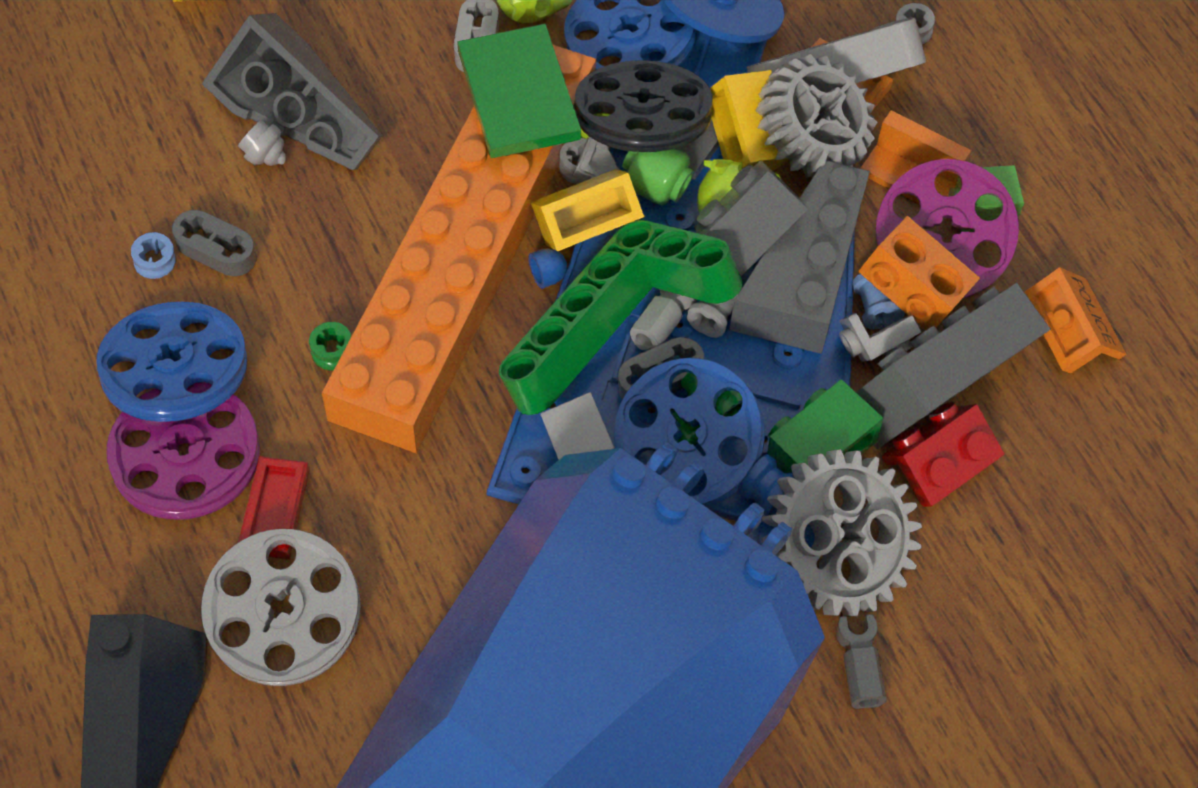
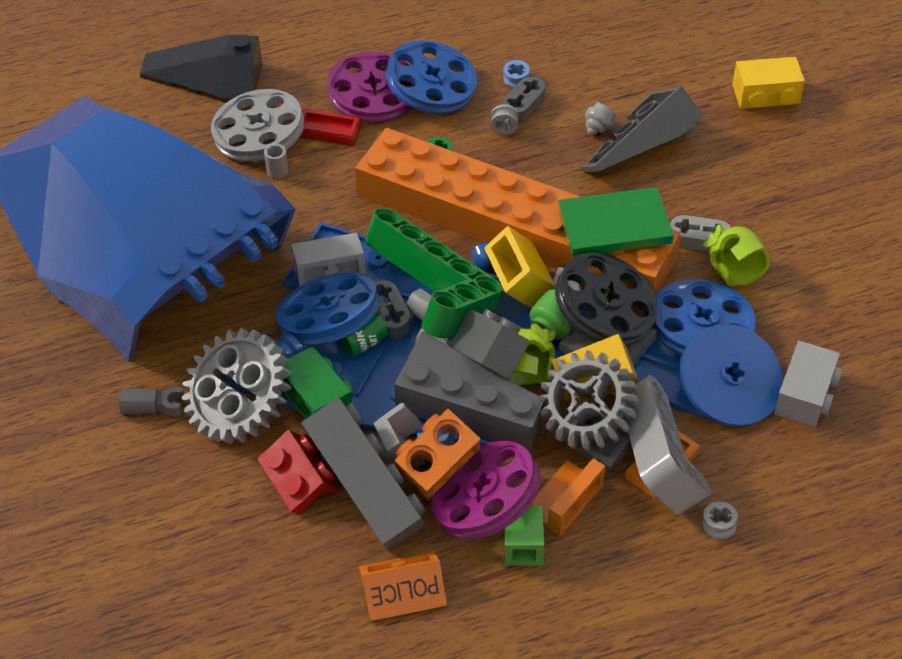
camera: 100 degrees right, 10 degrees down
none -> light grey hinge [264,143,289,179]
none -> light grey bush [491,104,519,135]

